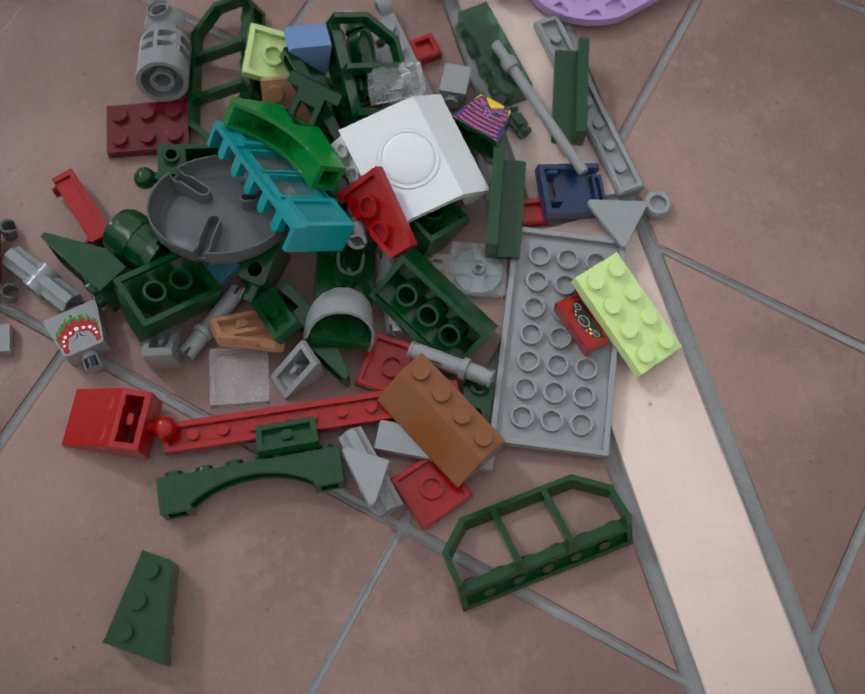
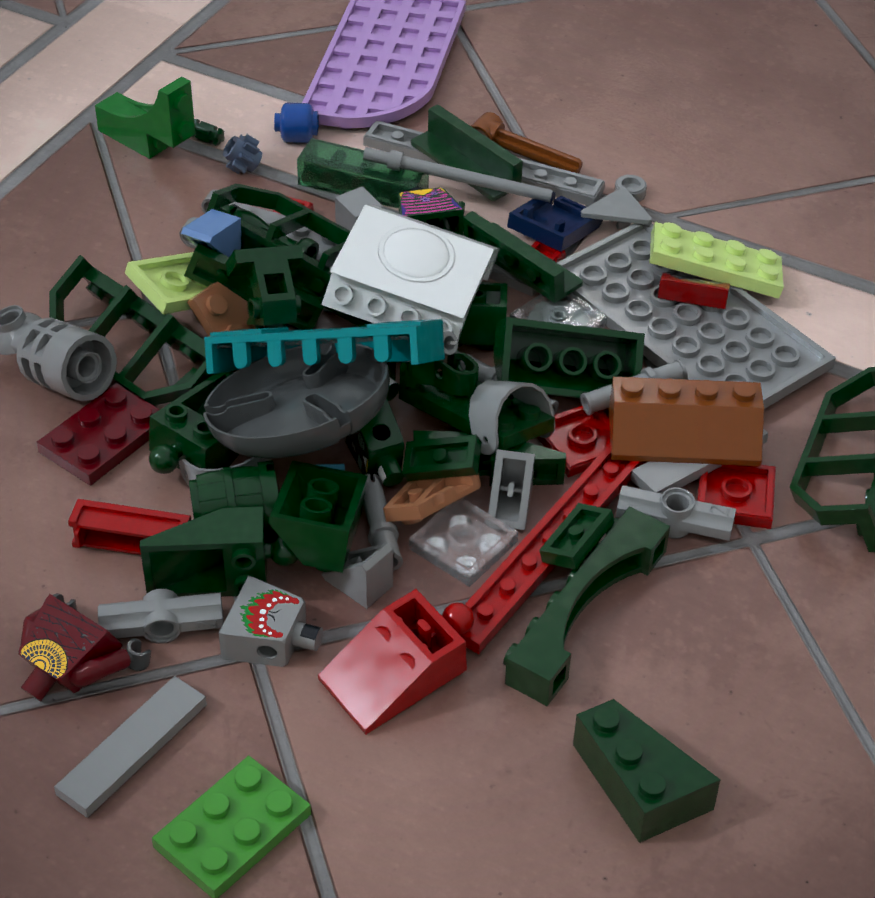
camera: 45 degrees left, 25 degrees down
green arch [223,97,346,191] -> none
red wing [336,166,418,259] -> none
light grey slope [342,447,390,510] -> none
clear plate [367,61,427,106] -> none
none -> dark orange axle [471,112,583,174]

